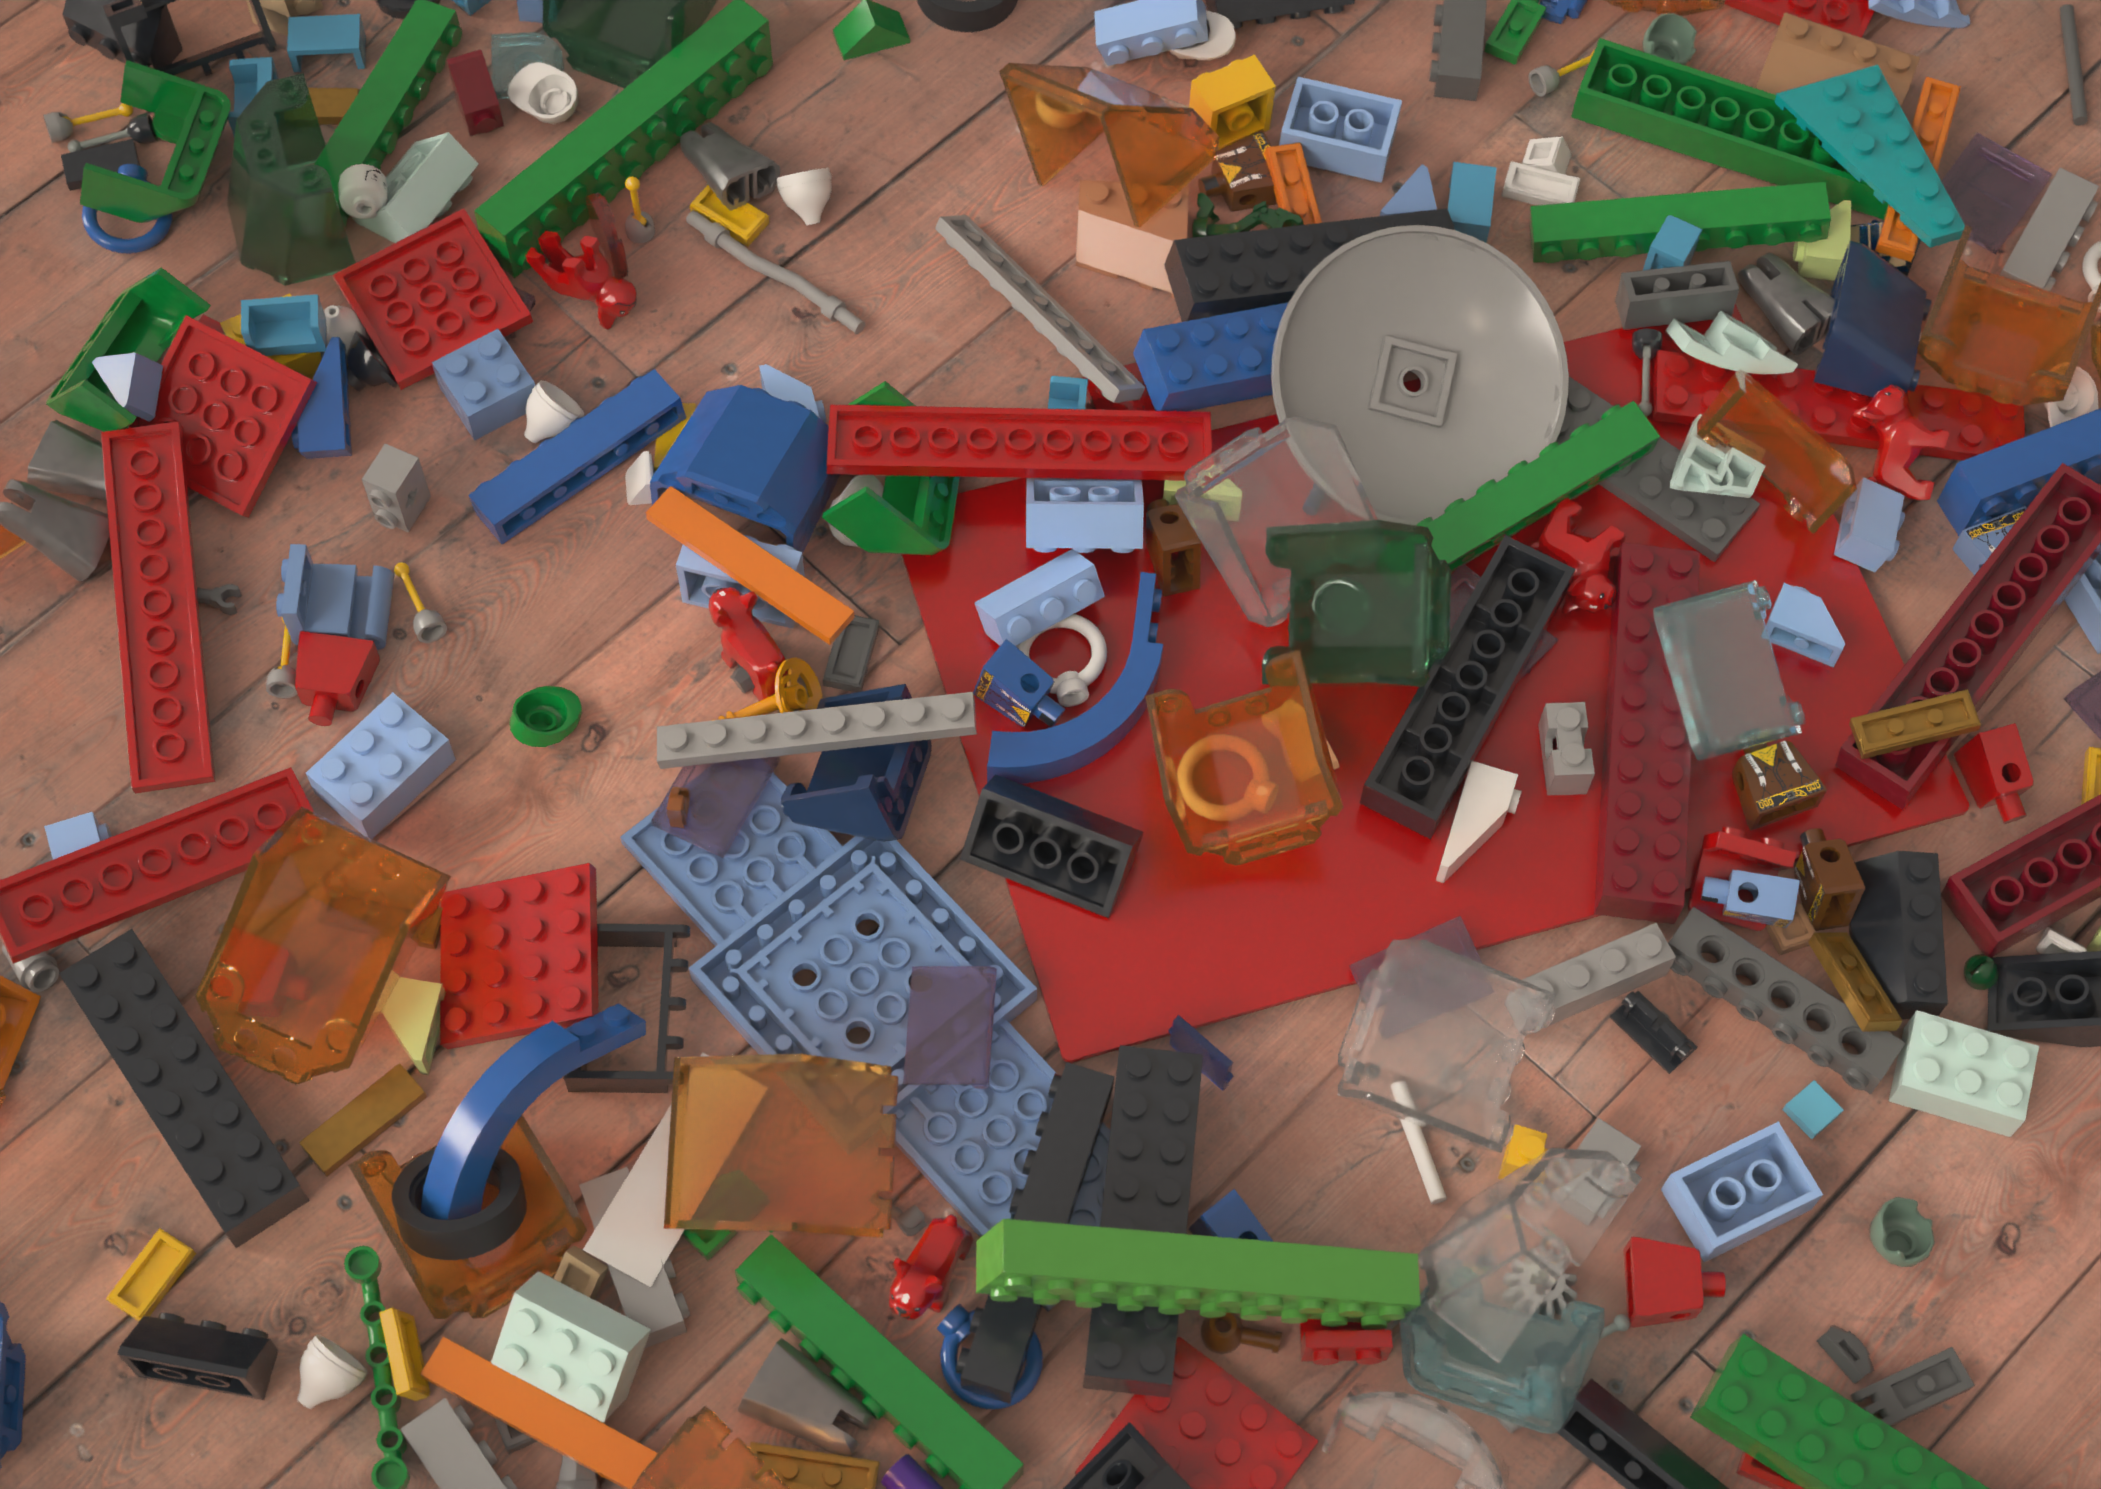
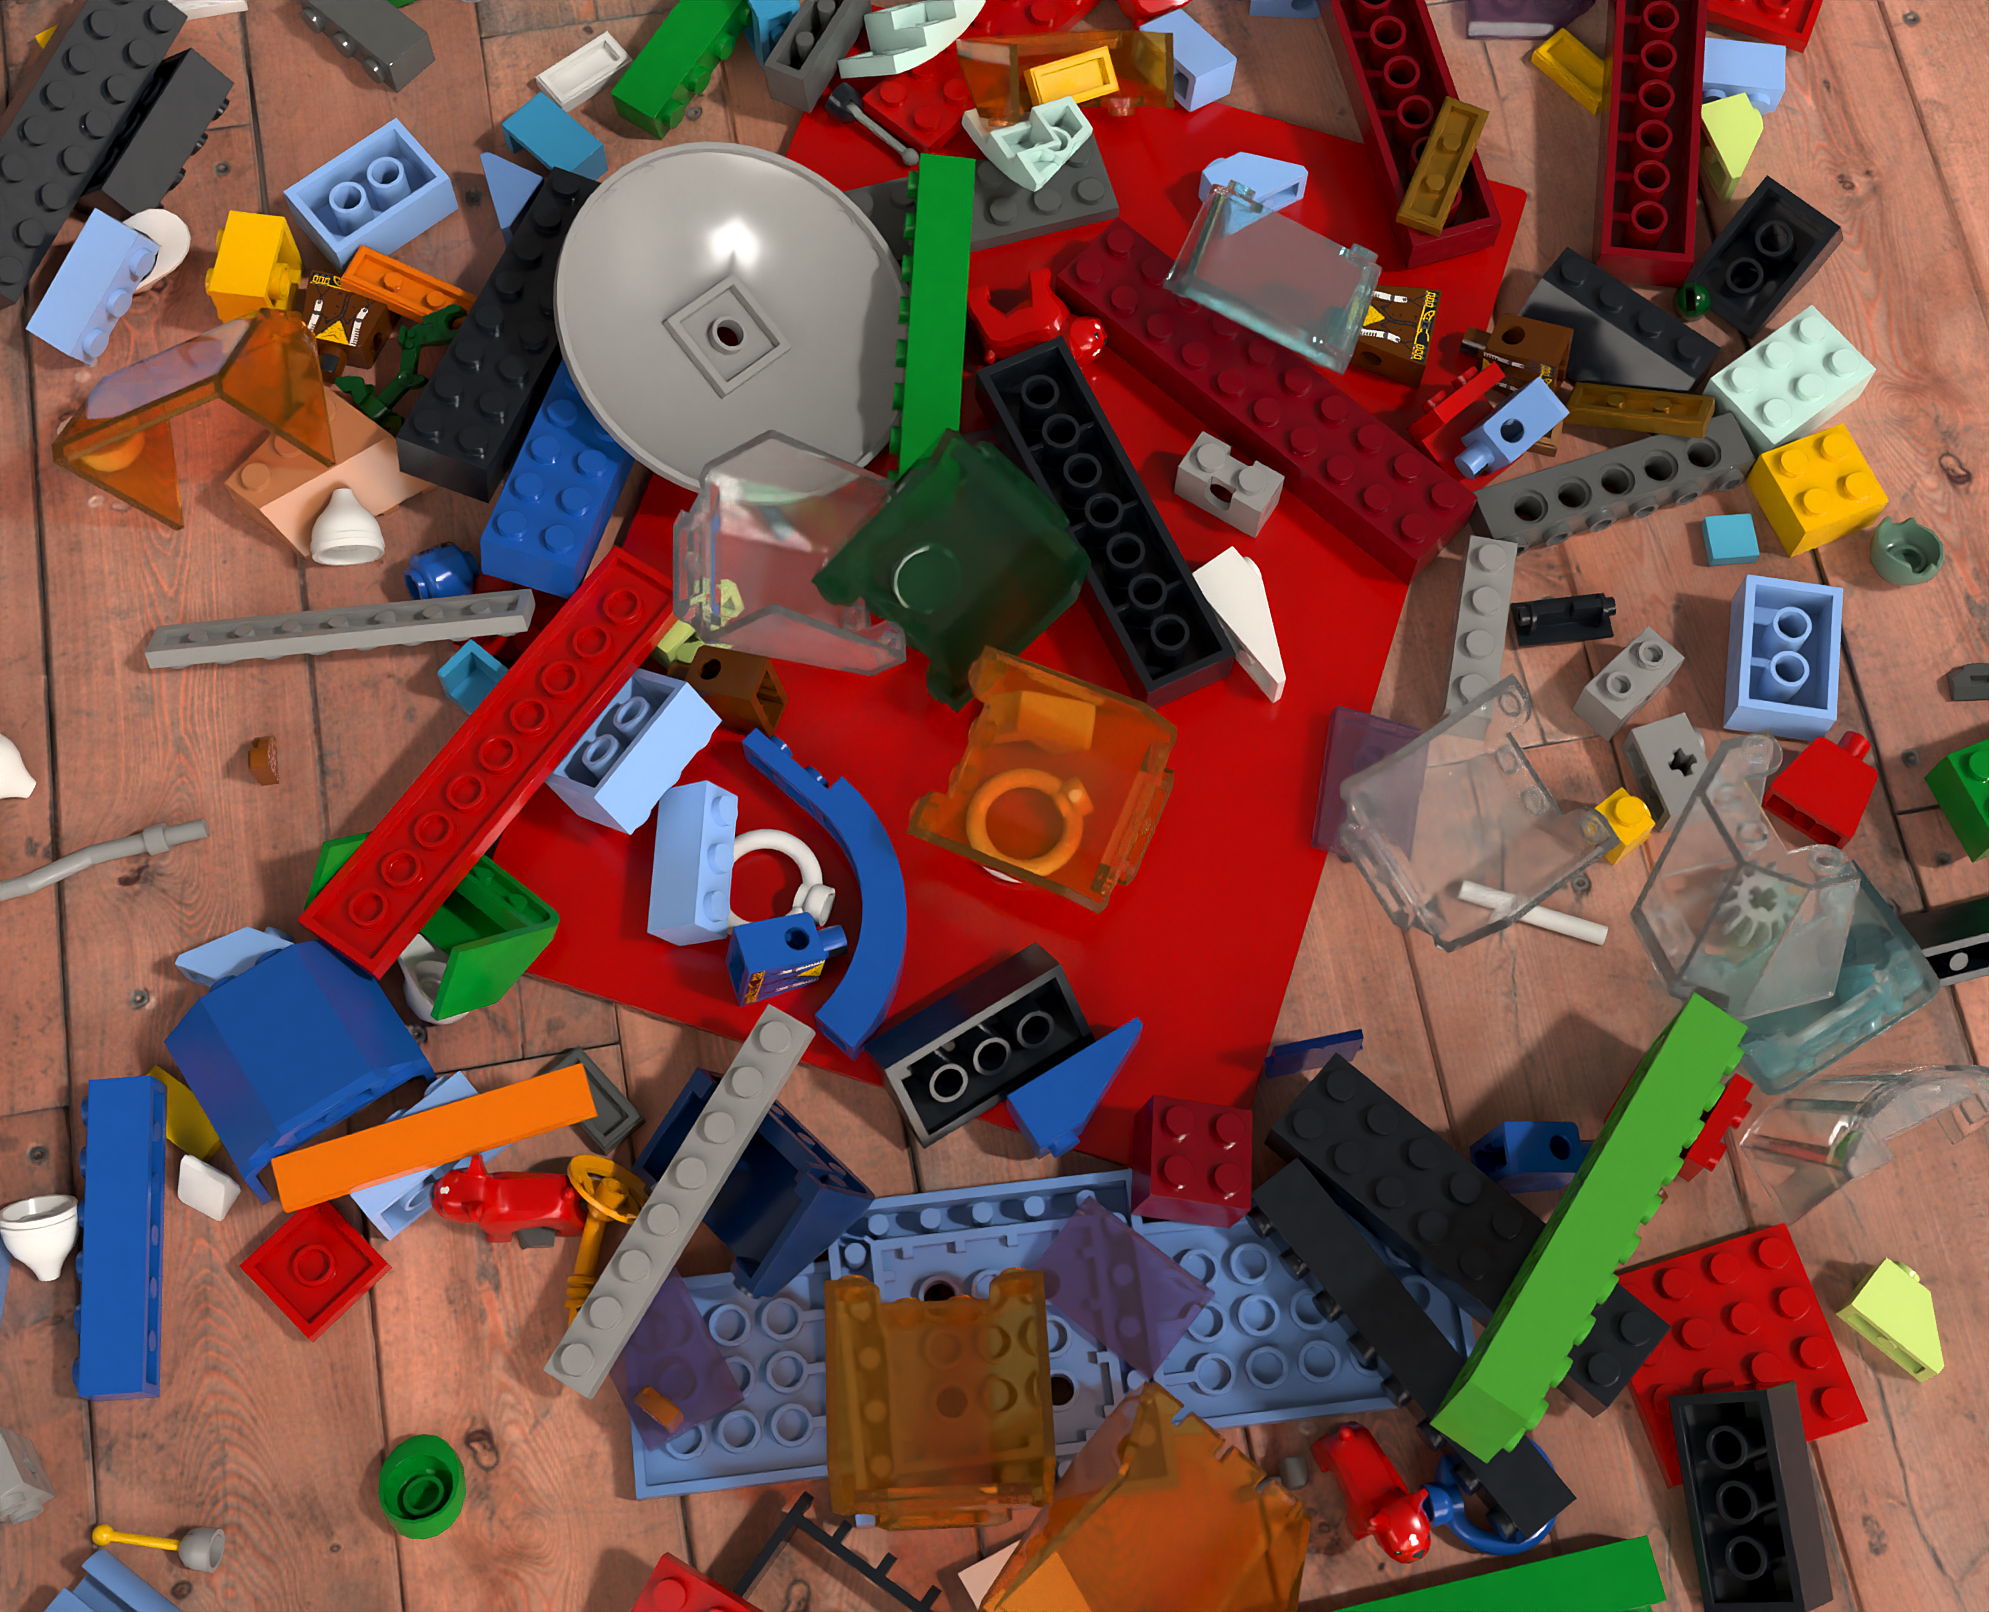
camera: 55 degrees left, 5 degrees up
white slope [1522,137,1571,174] -> none
red torso [1953,723,2034,824] -> none
white slope [2035,927,2087,954] -> none
none -> red plate [239,1201,392,1343]
none -> dark orange tile [248,735,279,786]
none -> white helmet [310,488,385,566]
none -> blue head [403,541,479,600]
none -> clear orange windscreen [824,1267,1056,1531]
none -> blue slope [1006,1017,1143,1160]
none -> yellow tile [1023,46,1119,107]
none -> dark red brick [1130,1095,1253,1229]
none -> light grey brick [1572,626,1685,742]
none -> yellow brick [1746,422,1889,558]

